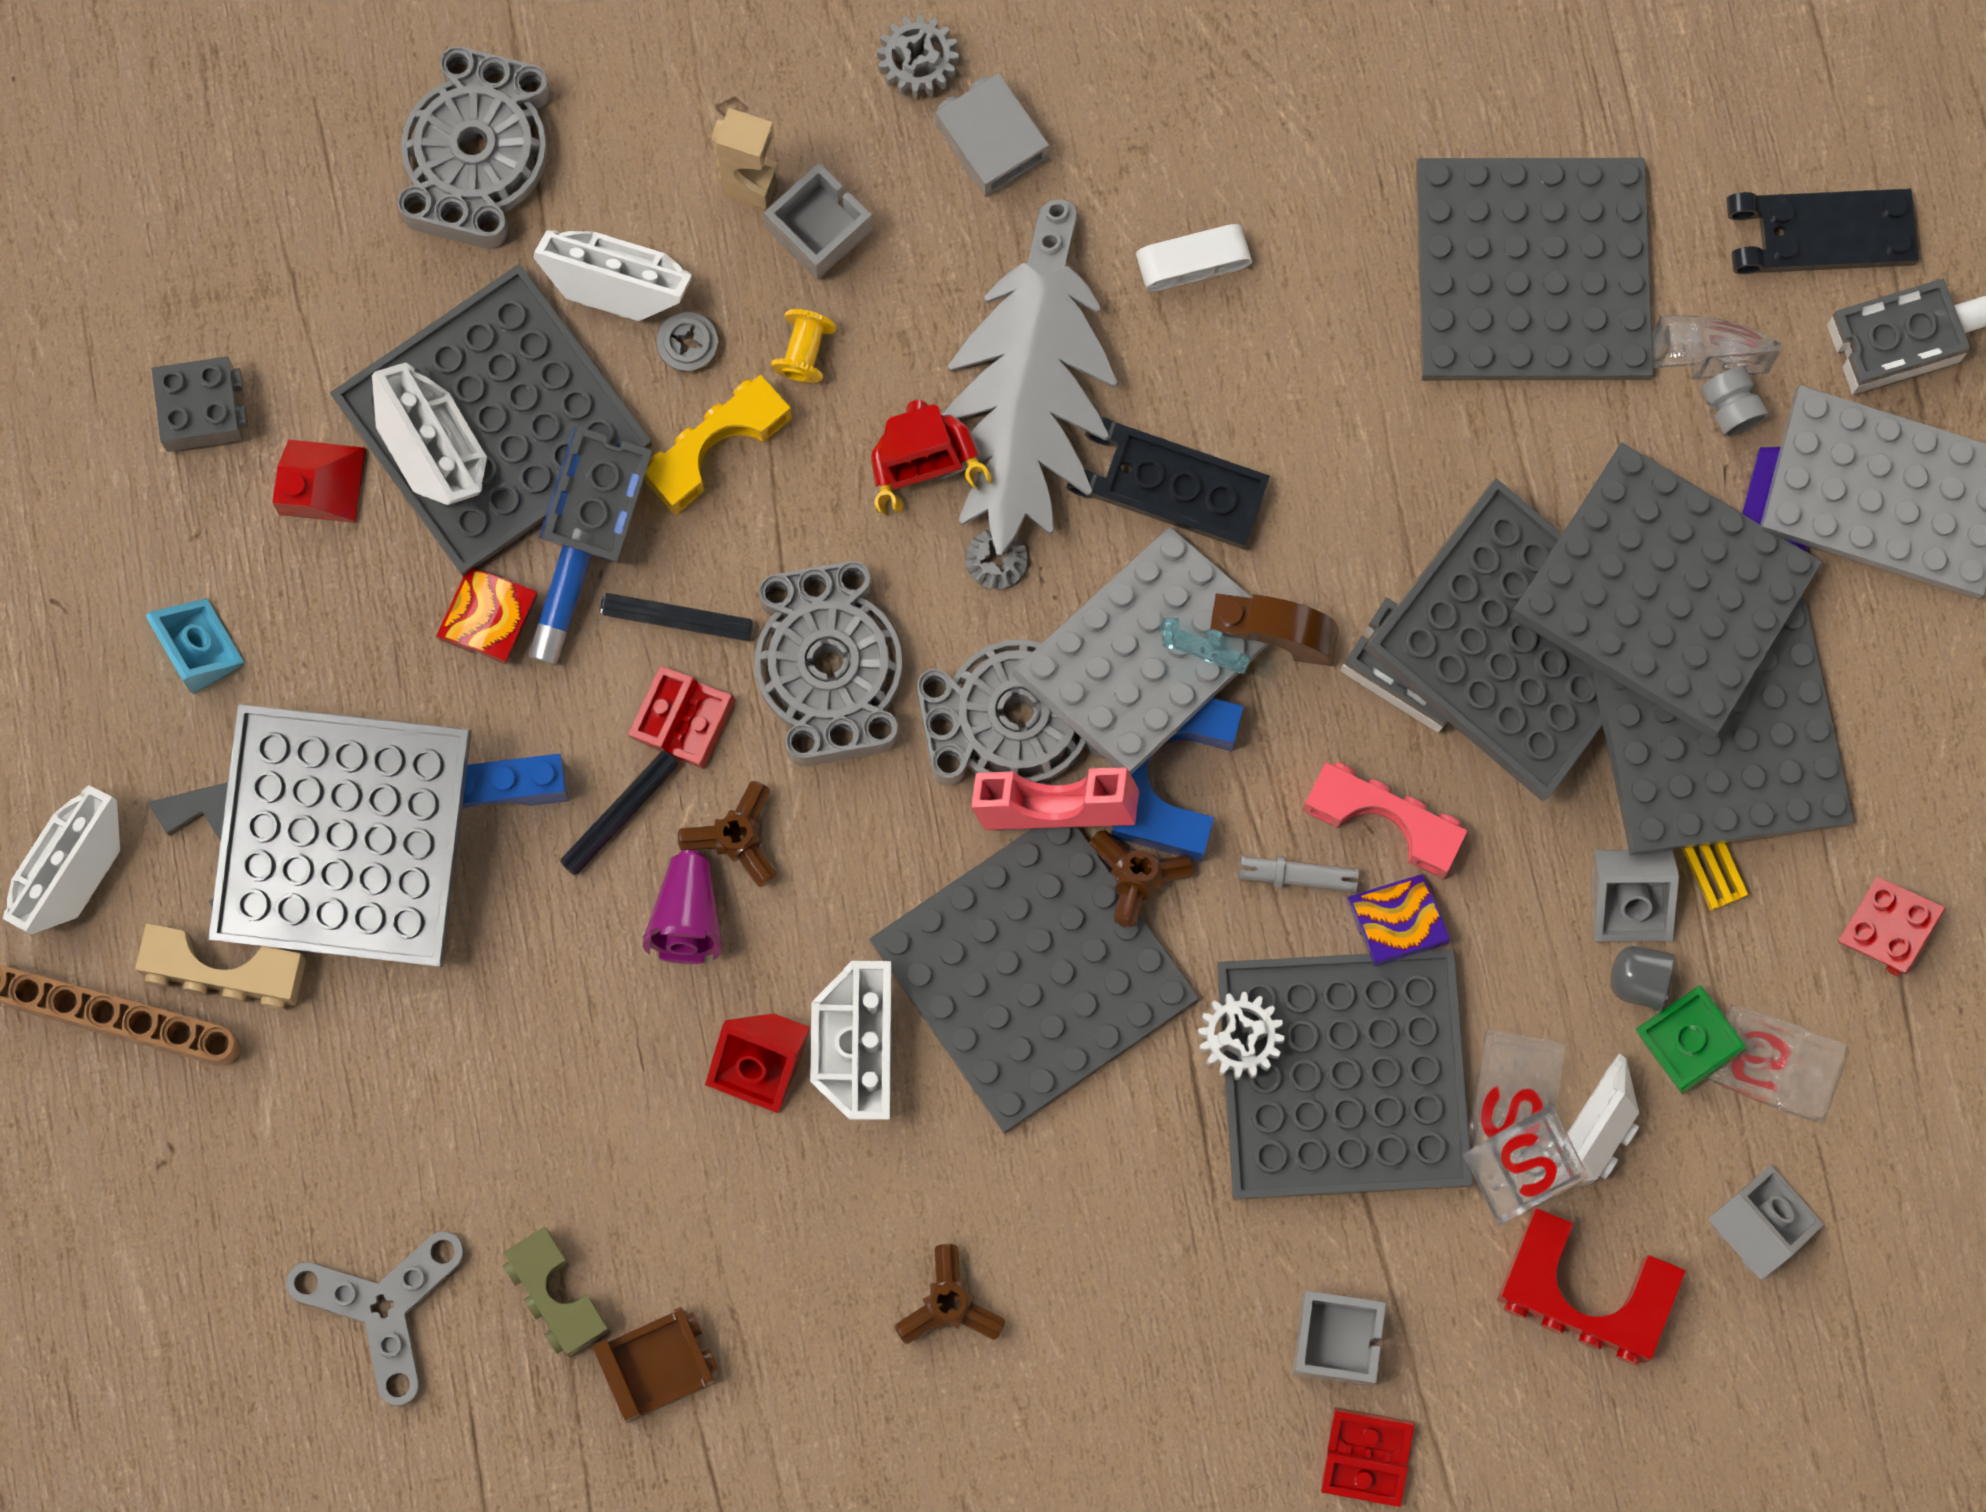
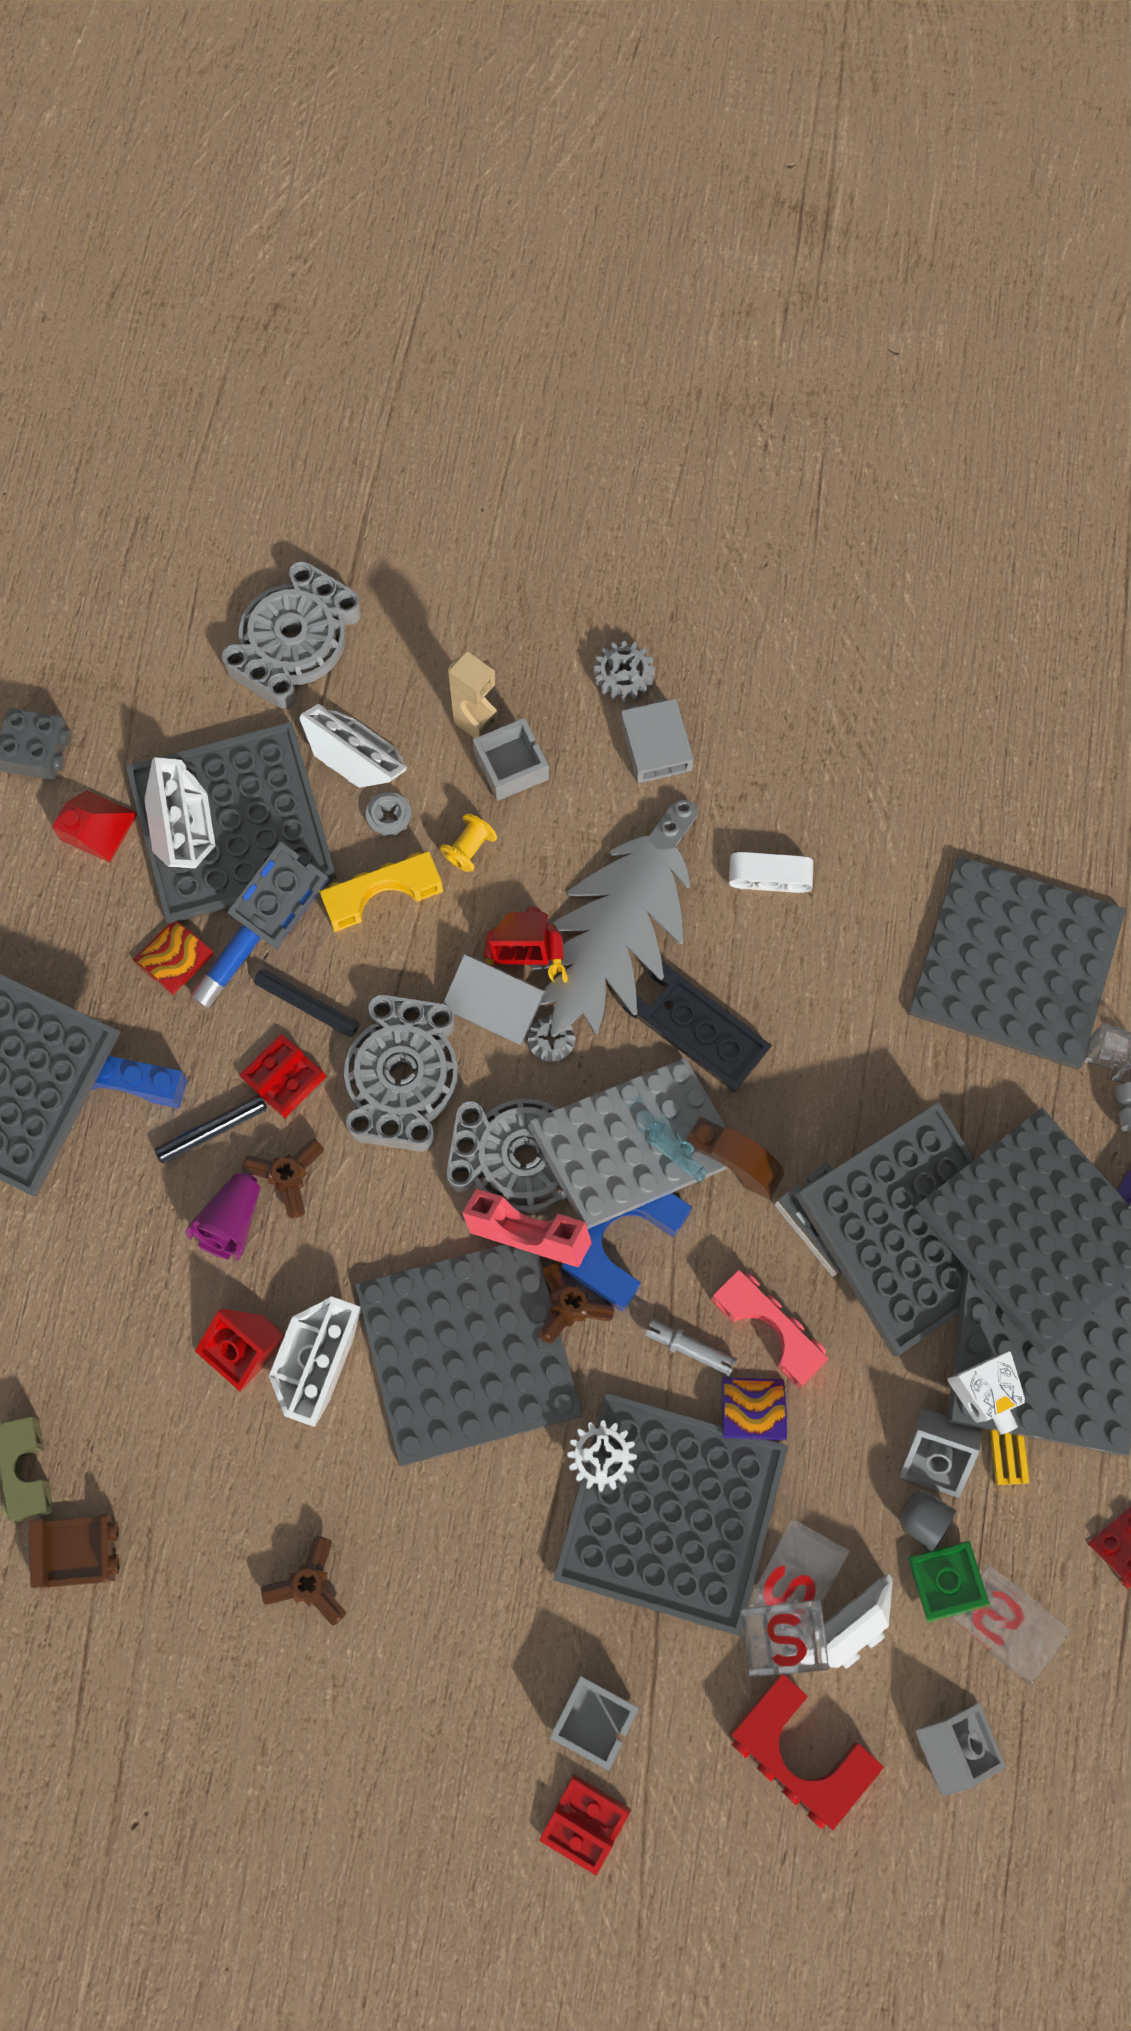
camera: 20 degrees right, 5 degrees down
none -> light grey tile [443,954,546,1045]
none -> white torso [947,1351,1025,1435]

